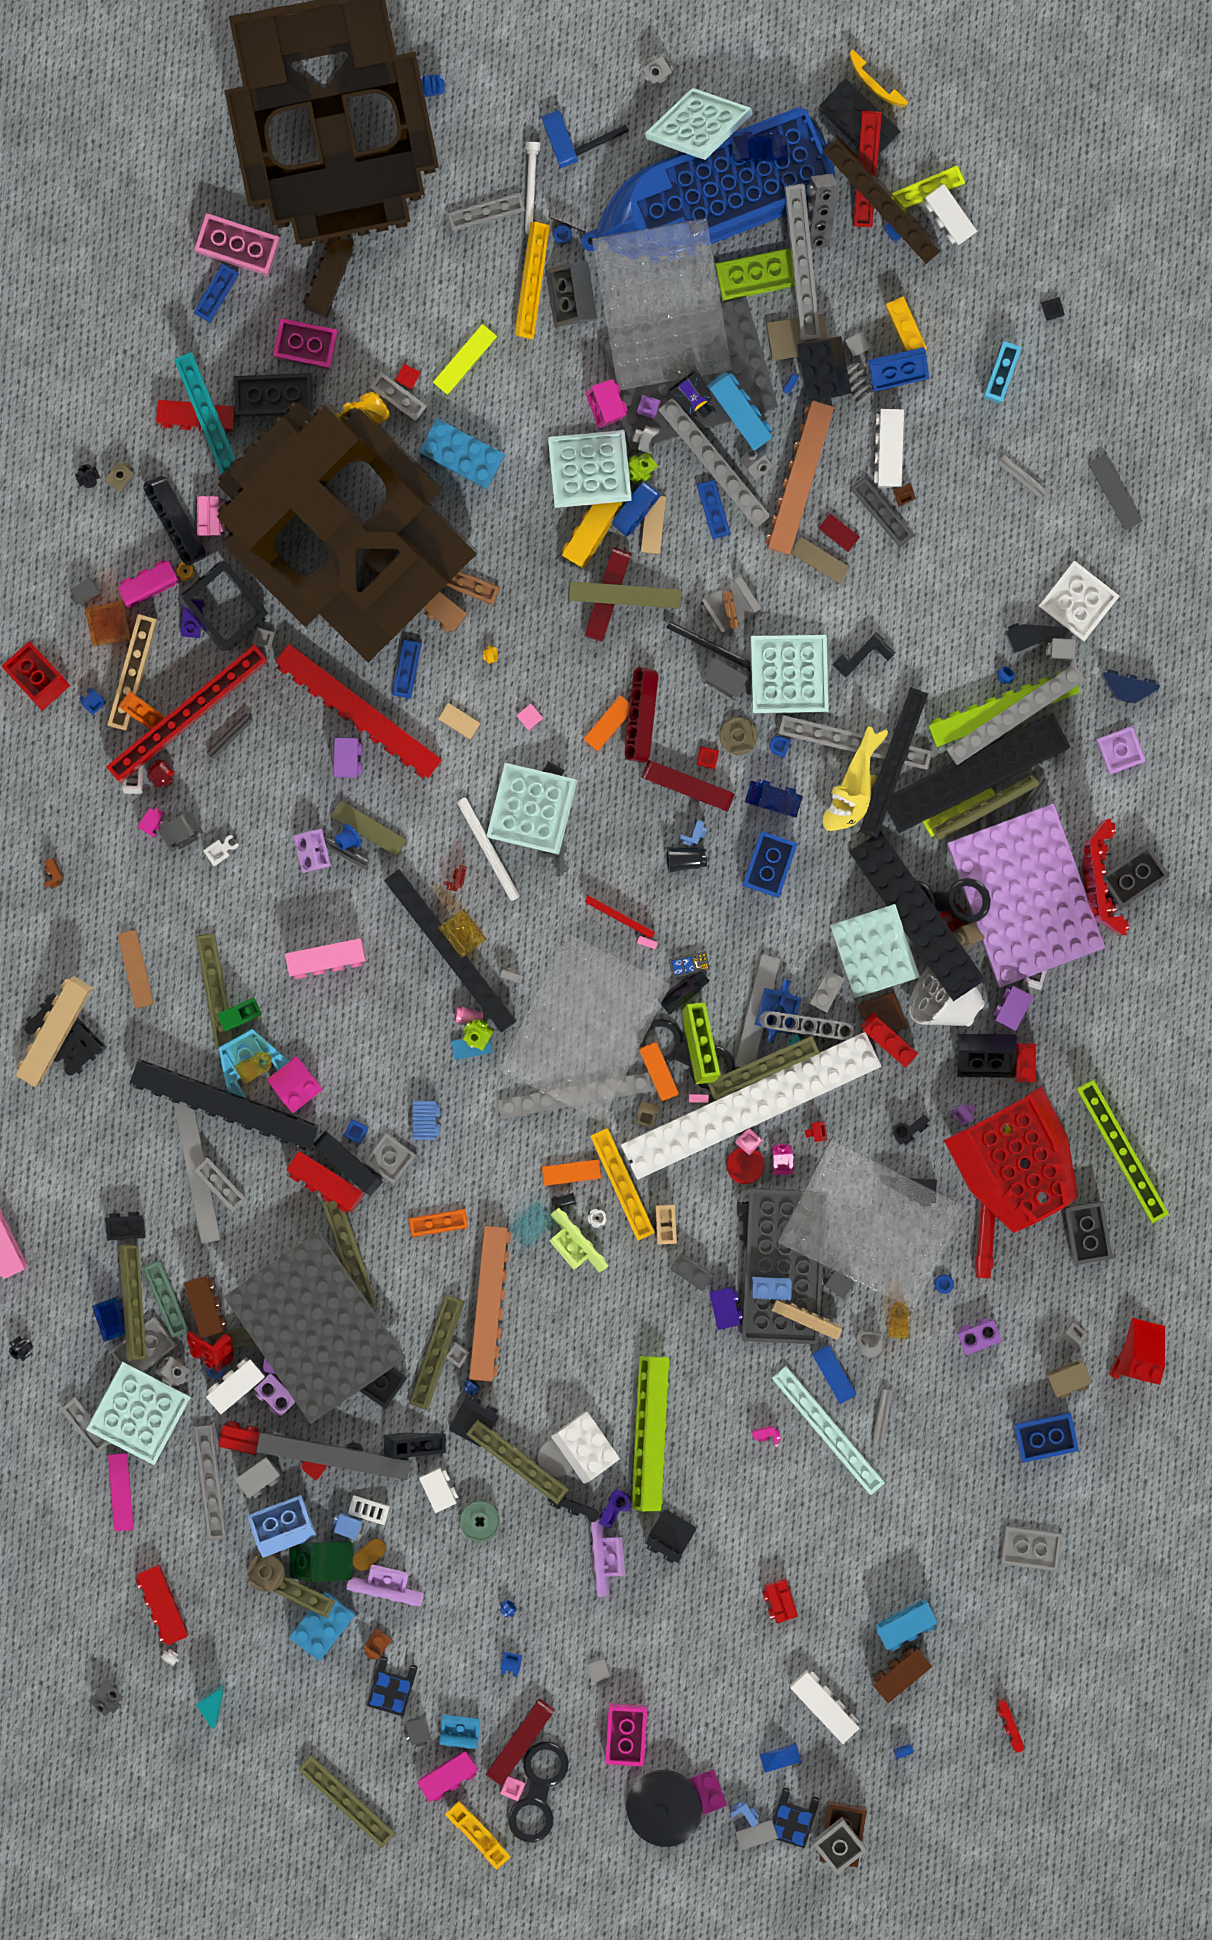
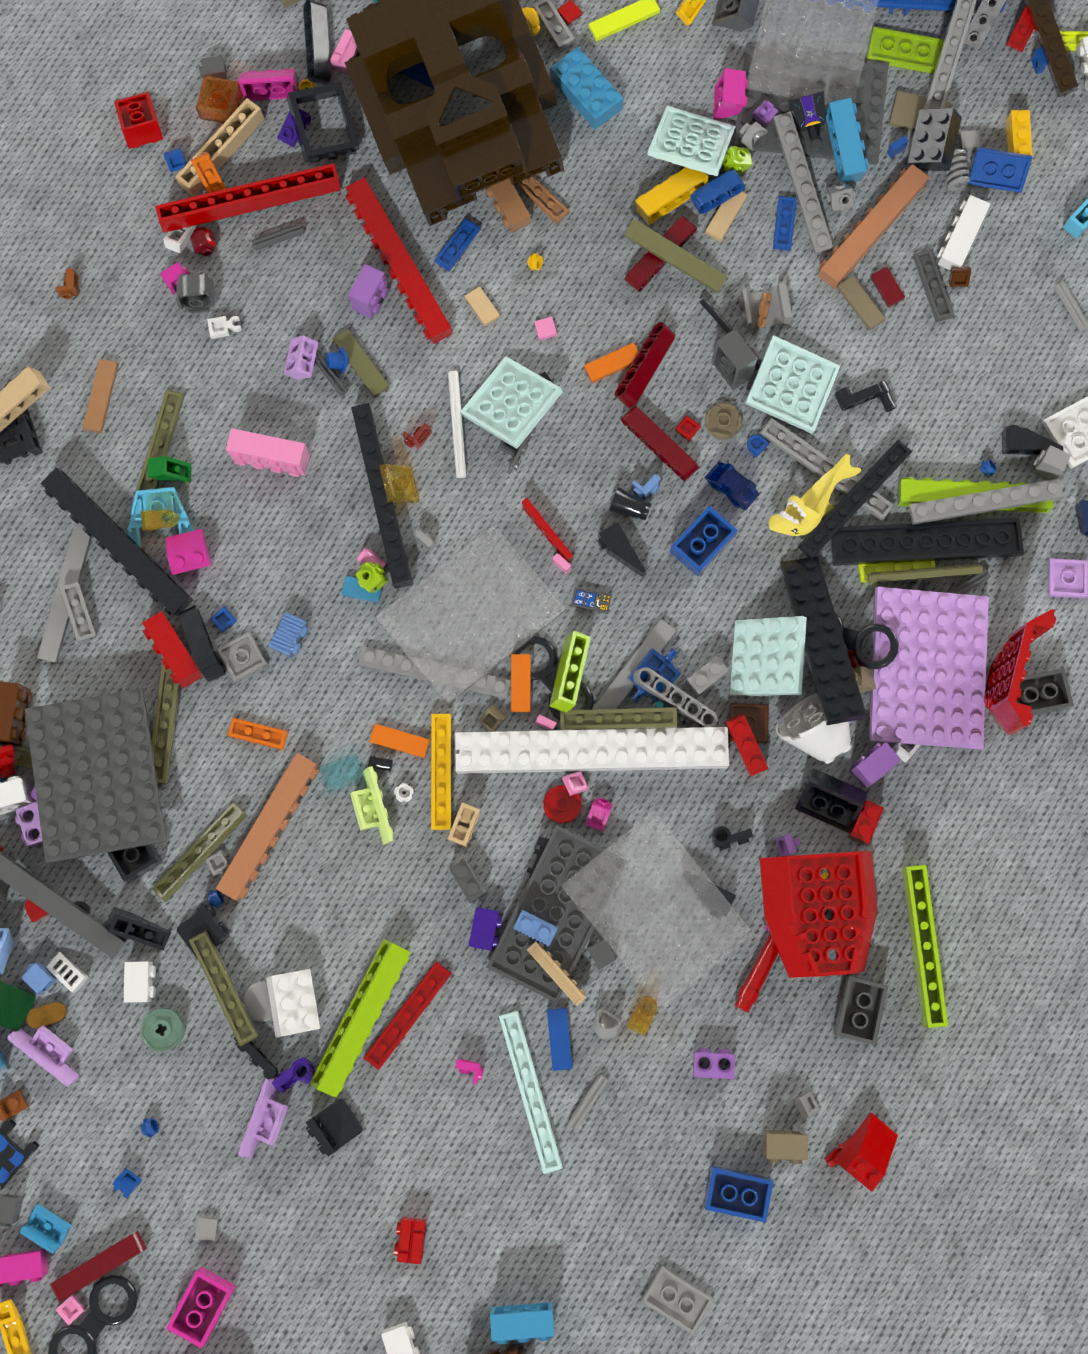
camera: 30 degrees right, 10 degrees down
light grey tile [252,627,275,650] -> none
black hinge [658,971,709,1015] -> none
red tile [805,1121,828,1142] -> none
blue tile [934,1274,954,1294] -> none
none -> red tile [364,961,452,1070]
none -> black slope [597,522,646,577]

